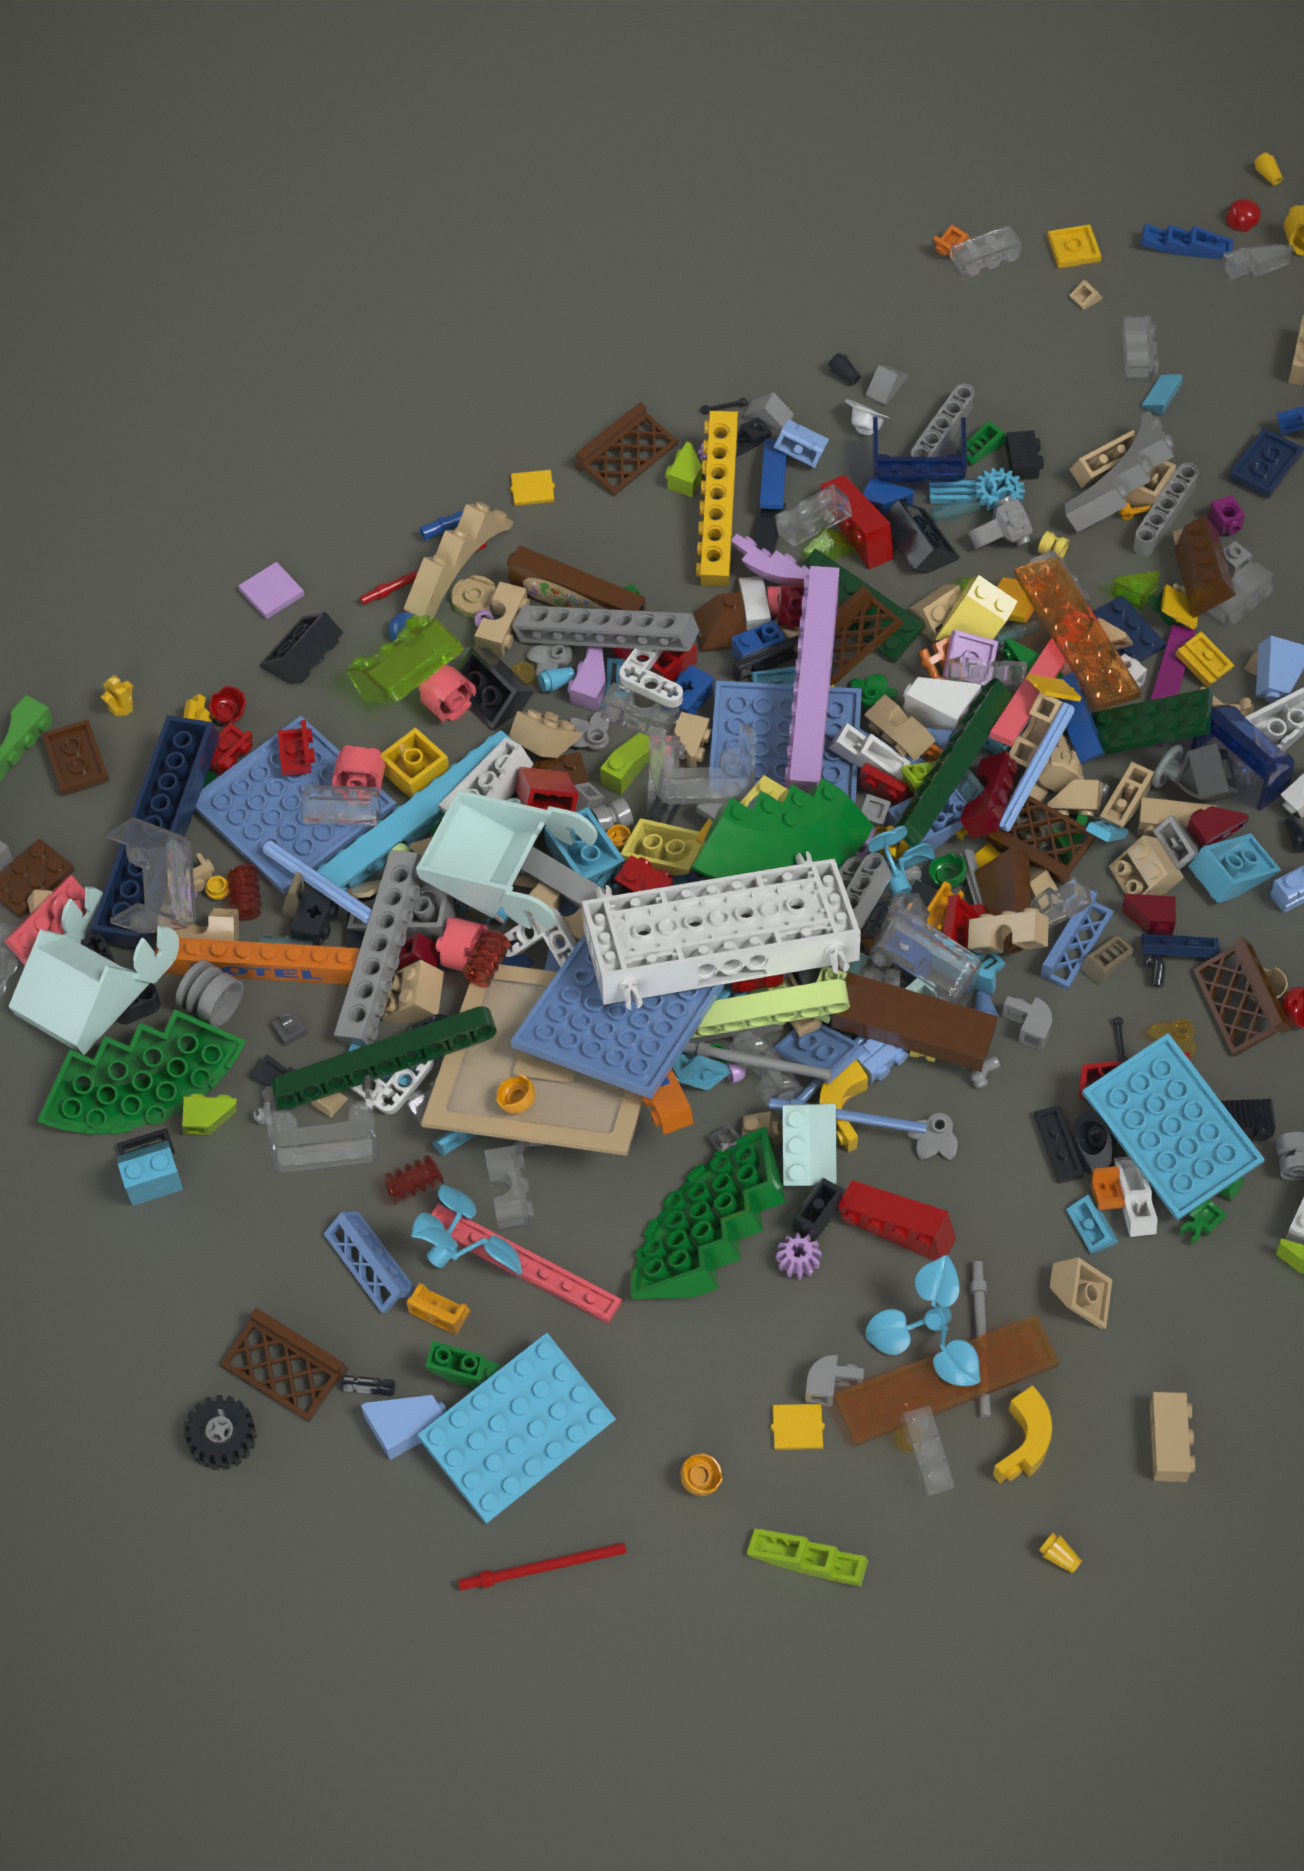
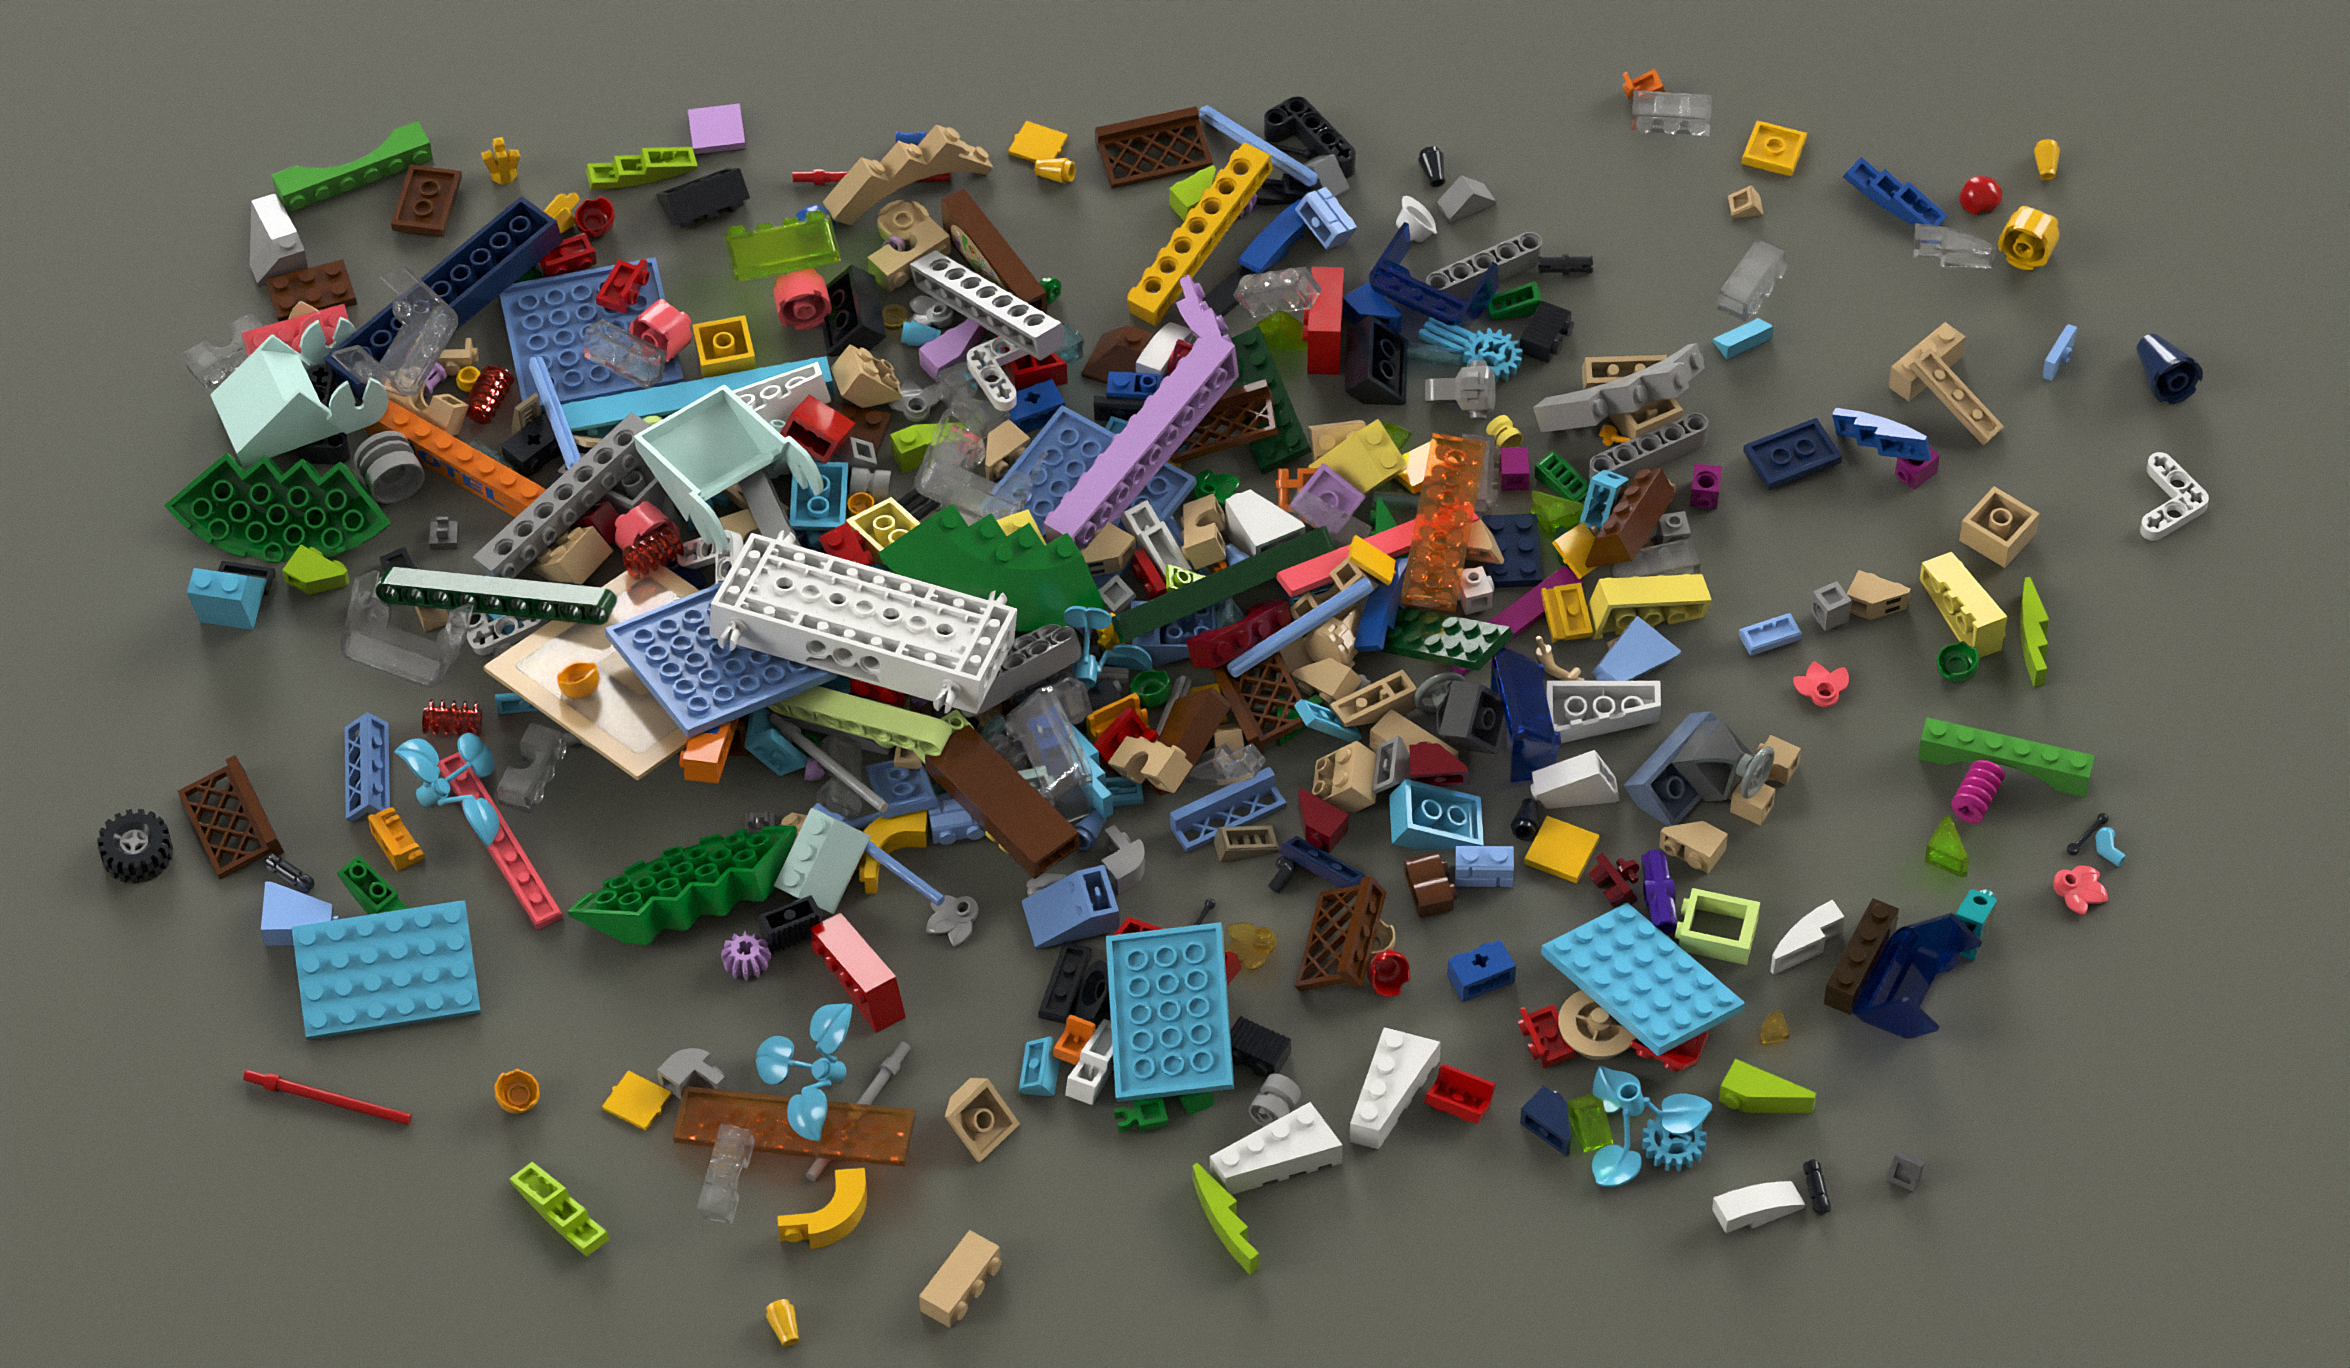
camera: 30 degrees right, 5 degrees down
none -> lime slope [585,147,698,190]
none -> medium blue slope [1022,865,1120,949]
none -> yellow cone [1035,158,1075,184]
none -> tan slope [1080,522,1137,576]
none -> light blue axle [1199,105,1318,187]
none -> black beam [1264,96,1356,179]
none -> reddish brown brick [1404,852,1457,917]
none -> magenta brick [1500,447,1529,491]
none -> green slope [1534,450,1589,507]
none -> black pin [1538,254,1593,275]
none -> medium azure torso [1579,470,1629,532]
none -> light yellow wedge [1587,574,1712,640]

